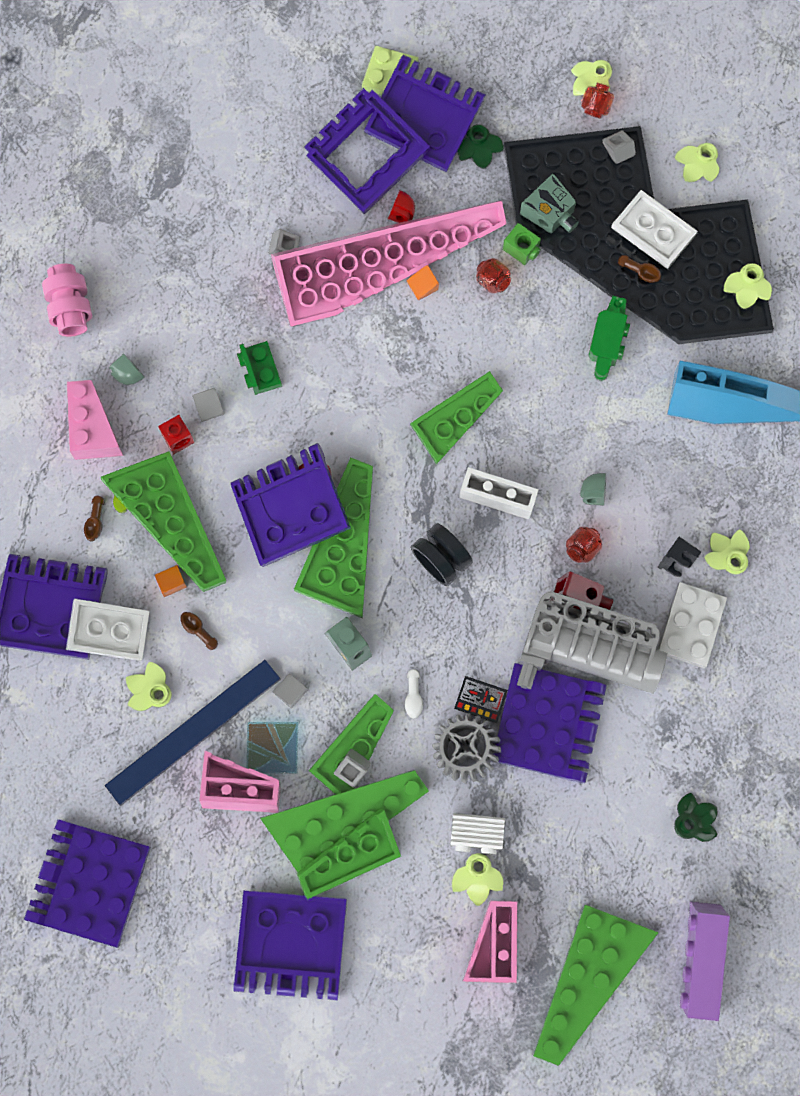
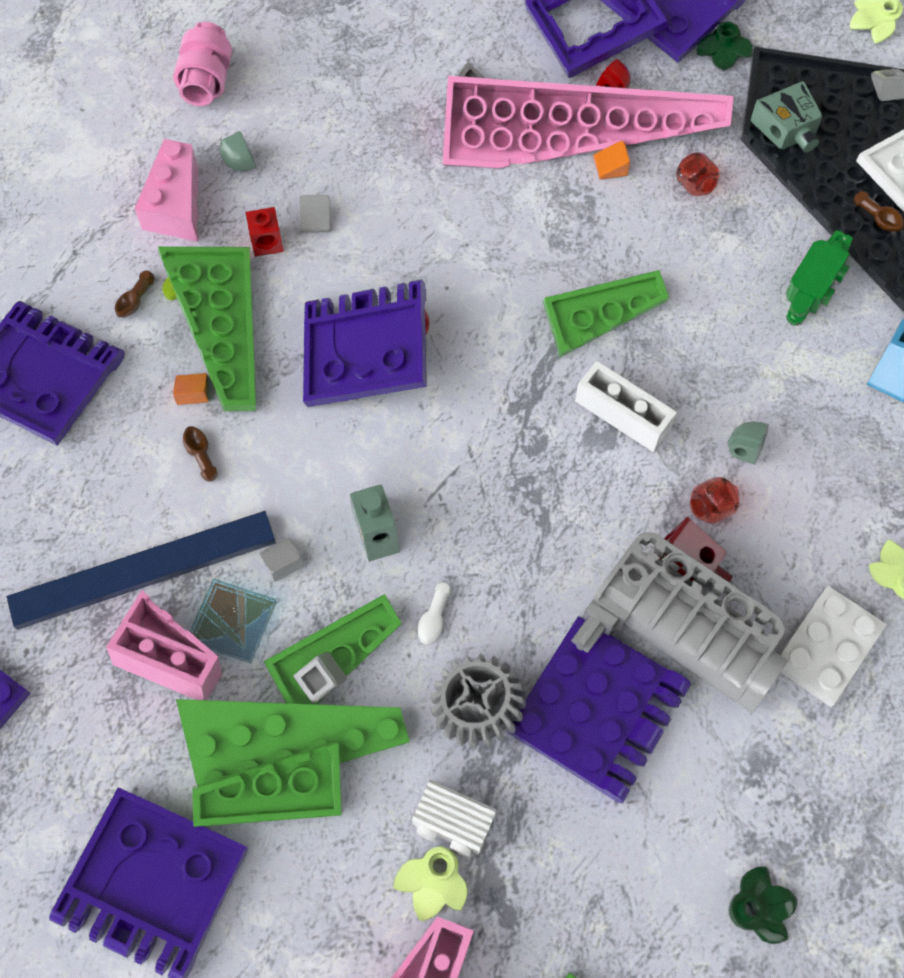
camera: 20 degrees right, 10 degrees down
white plate [66,599,149,661] -> none
yellowish green plate [126,662,172,711] -> none
green bracket [237,341,282,395] -> none
bright green wing [294,457,373,619] -> none
black wheel [410,523,473,586] -> none
piece [454,676,508,723] -> none
bright green brick [503,223,541,265] -> none
clear red head [581,82,615,119] -> none
black hinge [658,536,702,577] -> none

